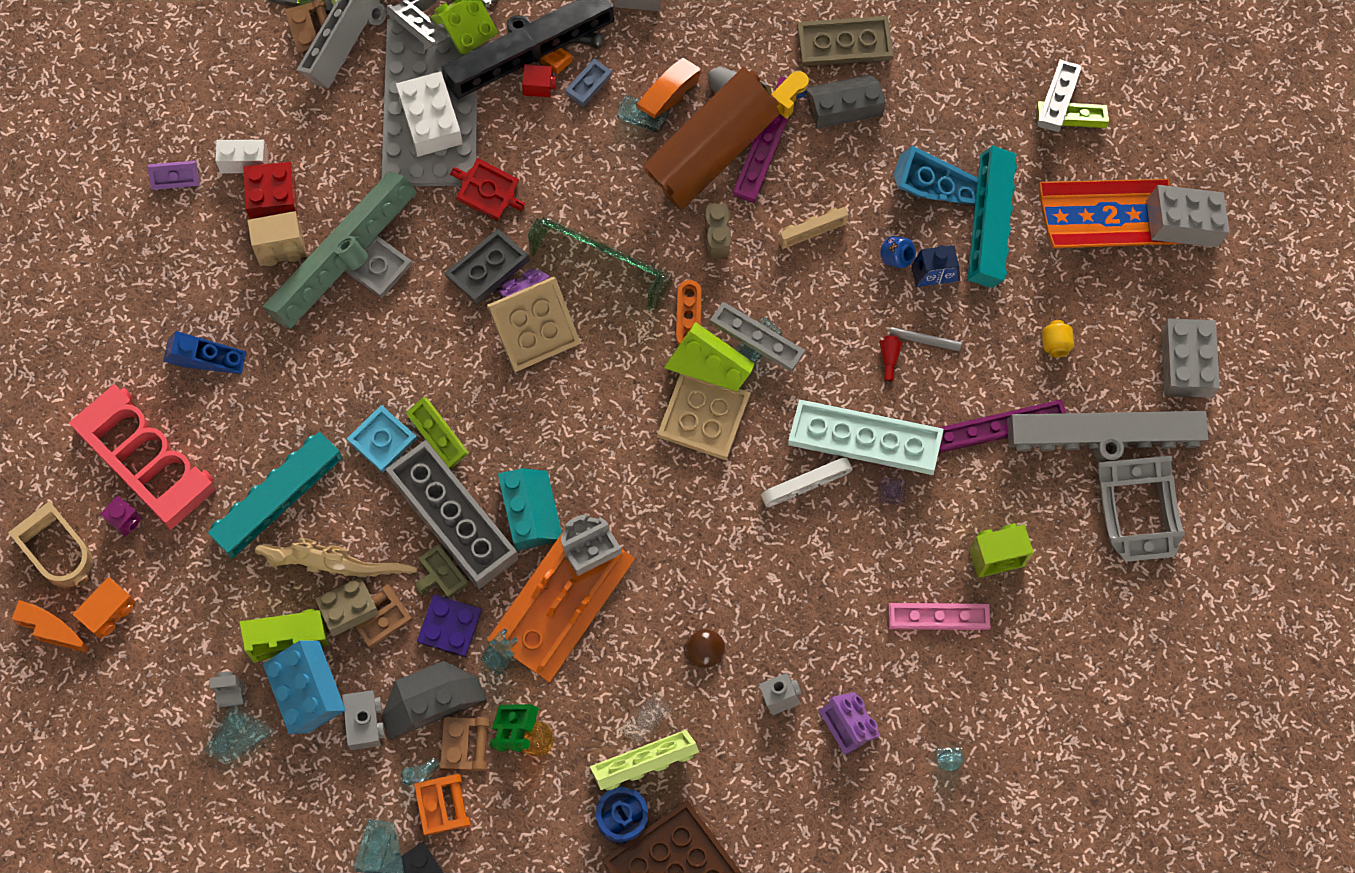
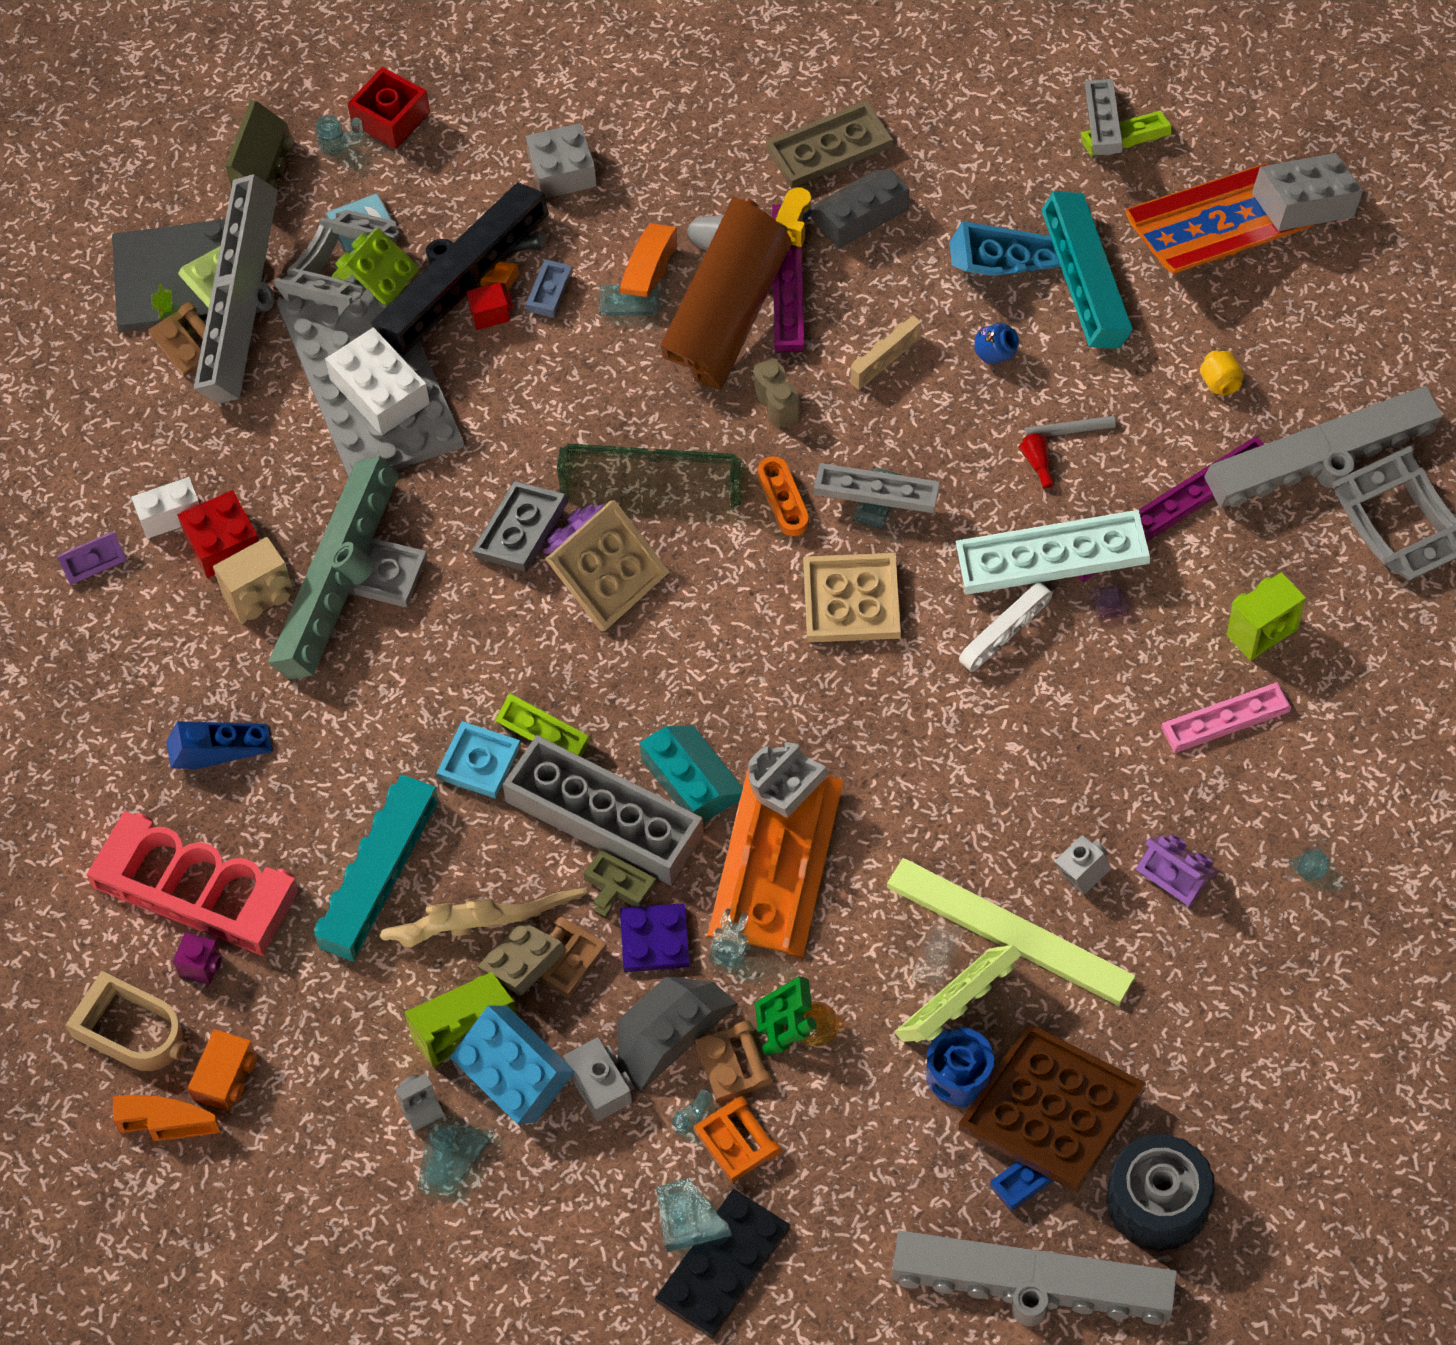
camera: 15 degrees left, 10 degrees down
red plate [450,158,526,221] -> none
lime wedge [664,322,755,391] -> none
reddish brown hair [684,630,725,668] -> none
dark blue torso [911,245,960,287] -> none
light grey brick [1161,319,1220,398] -> none
none -> yellowish green tile [887,858,1135,1006]

